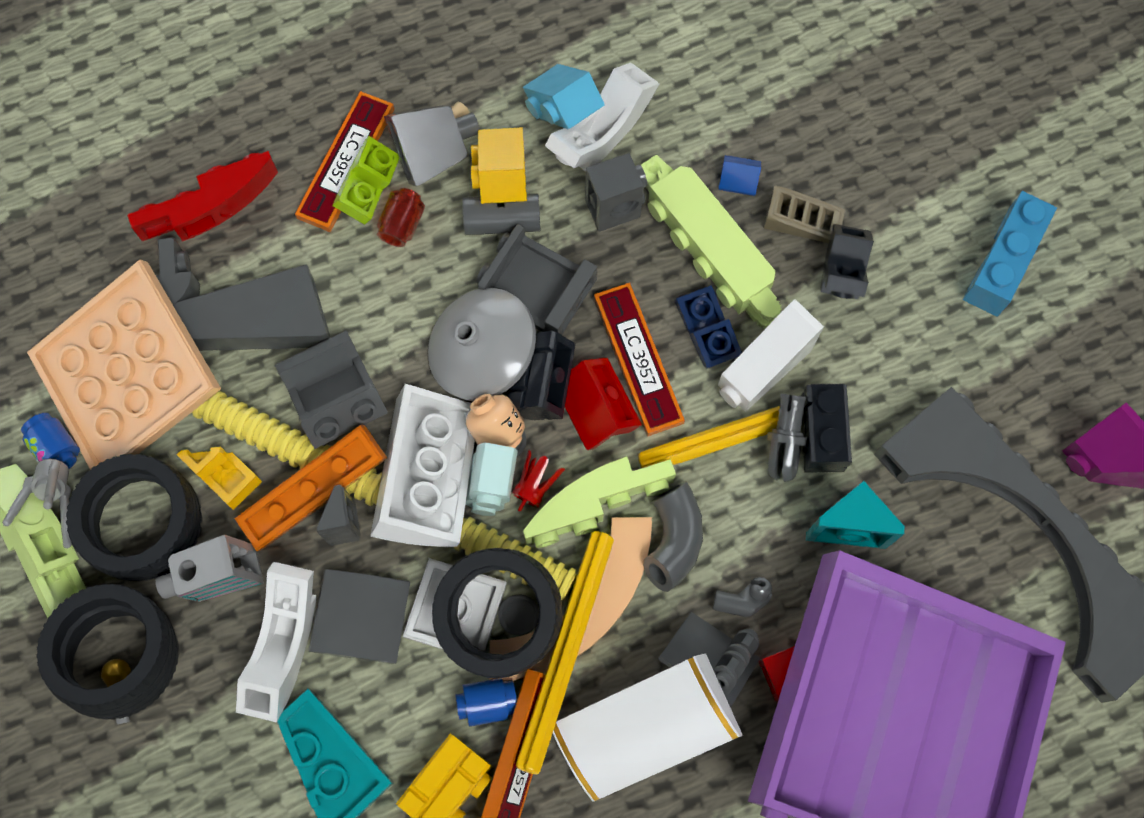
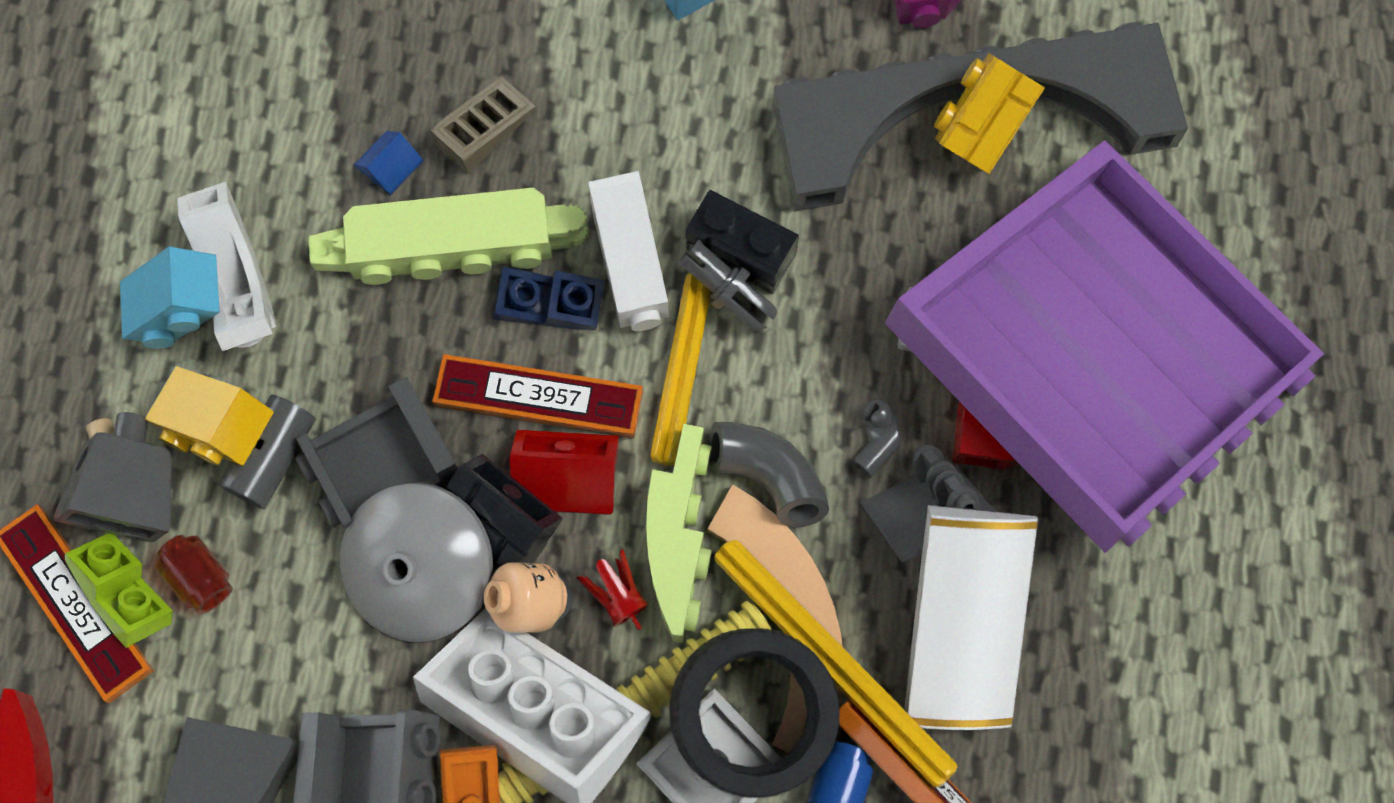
camera: 60 degrees left, 0 degrees up
light aqua brick [466,442,518,516] -> none
dark grey piece [498,594,539,636] -> none
dark grey brick [585,153,647,232] -> none
teal slope [805,481,905,549] -> none
black brick [820,224,874,299] -> none
none -> yellow brick [934,53,1045,174]

